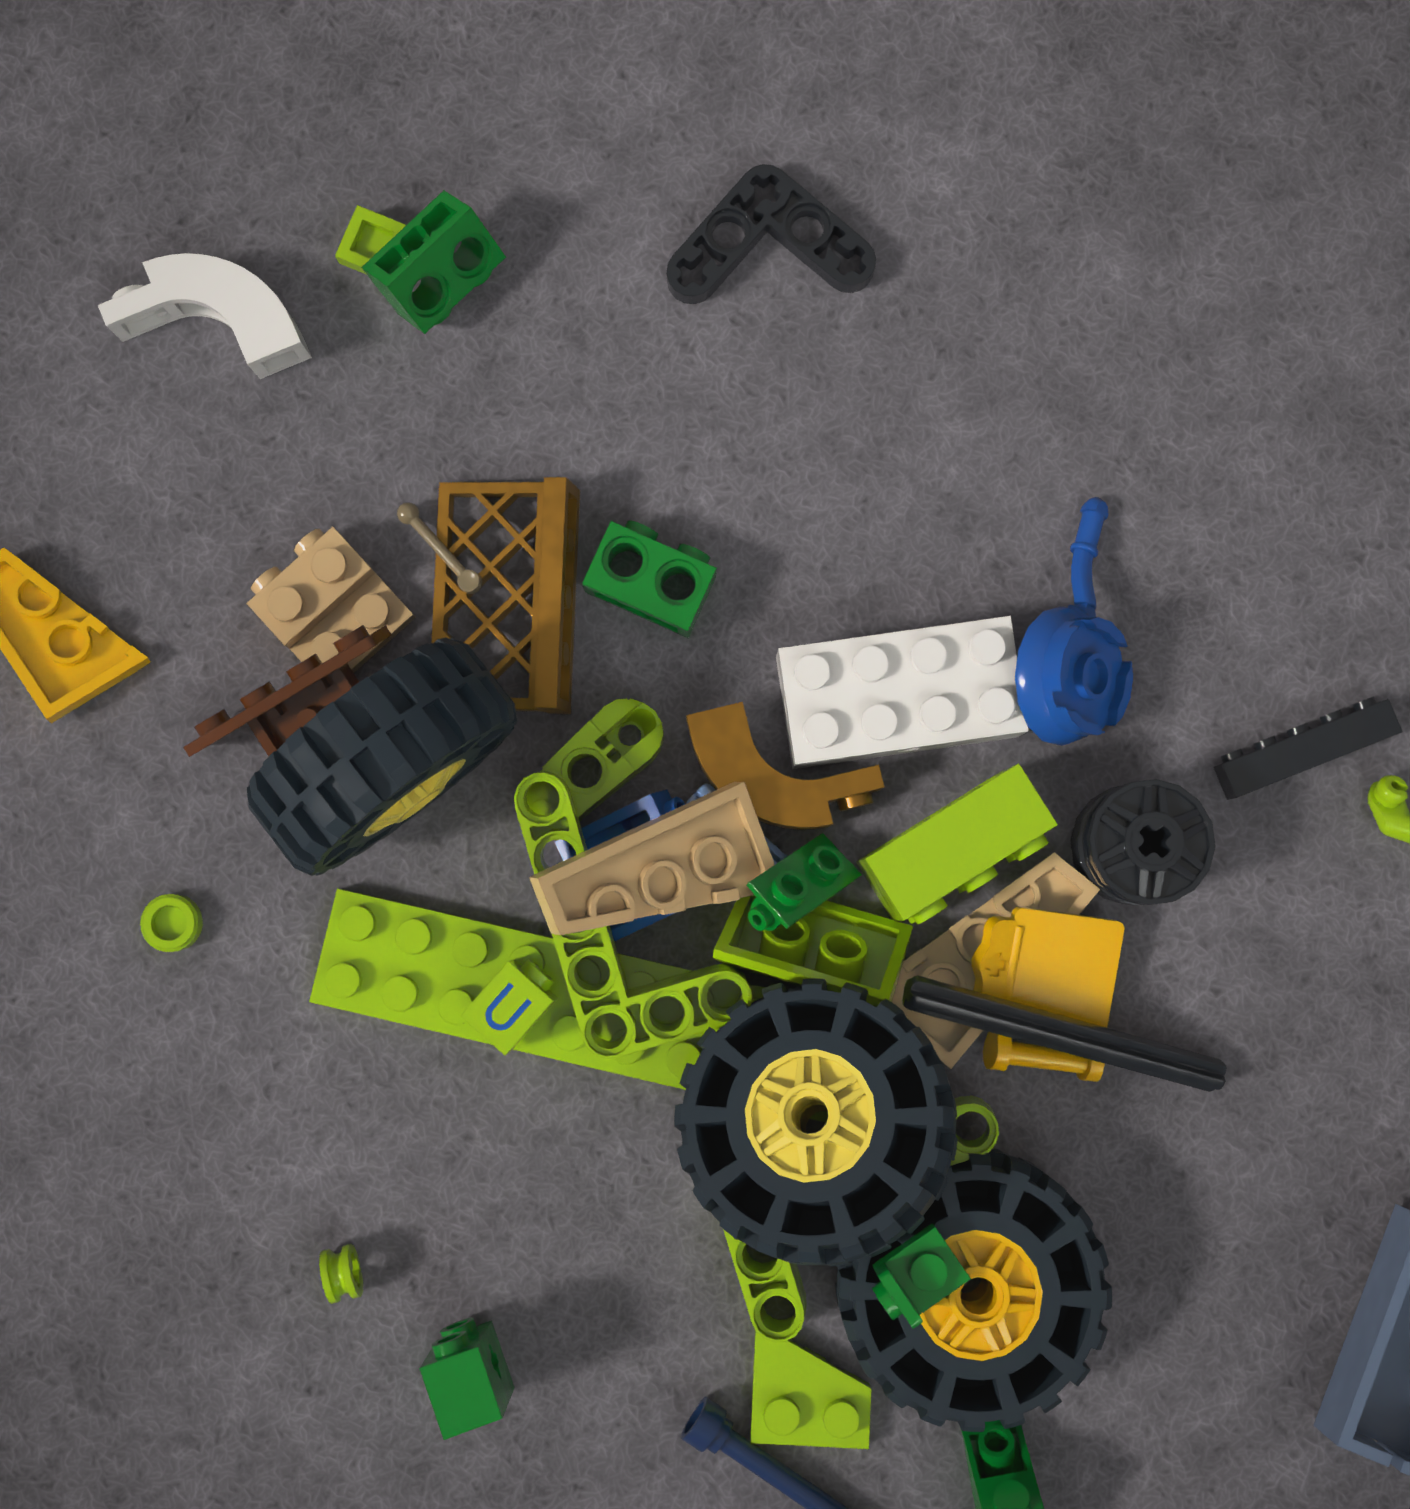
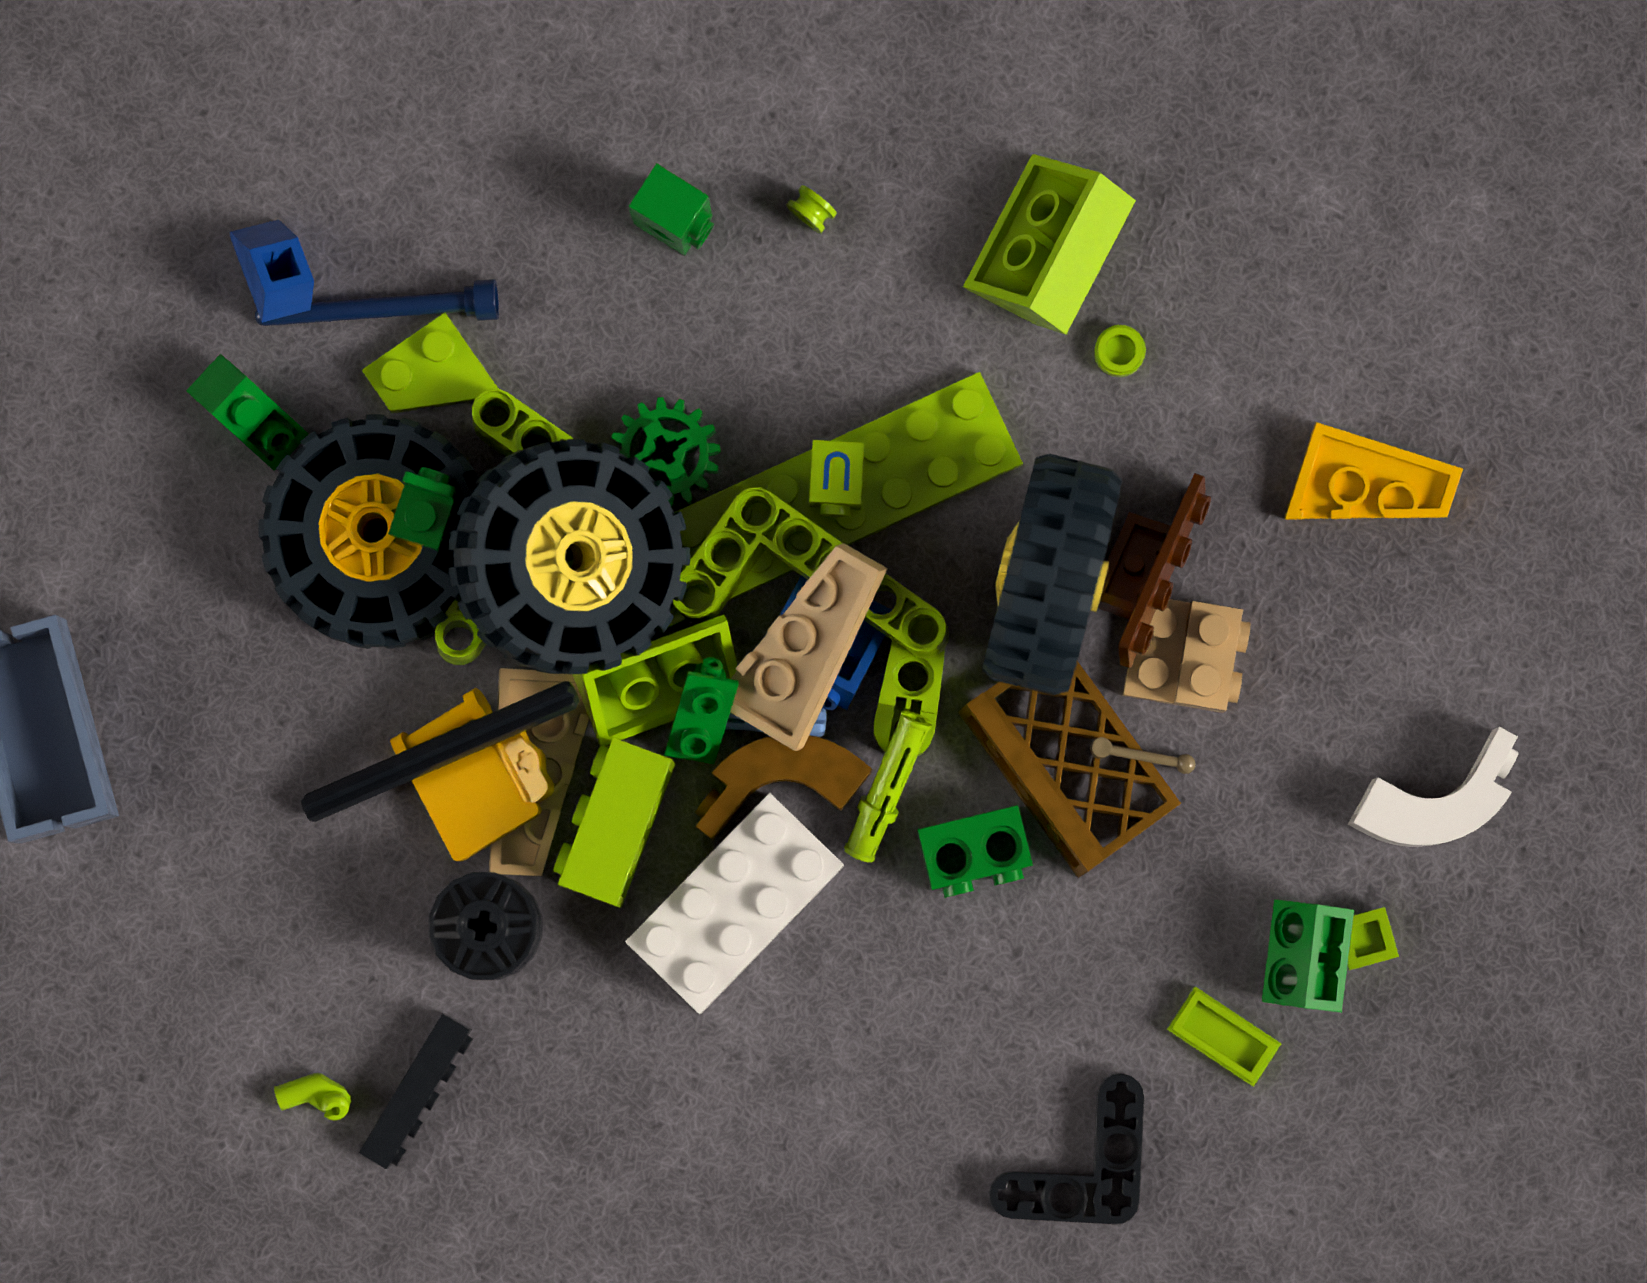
camera: 145 degrees right, 0 degrees up
blue piece [1015,497,1133,746] -> none
none -> green gear [611,397,721,509]
none -> lime pin [844,711,932,862]
none -> lime slope [963,154,1136,335]
none -> lime tile [1166,986,1281,1087]

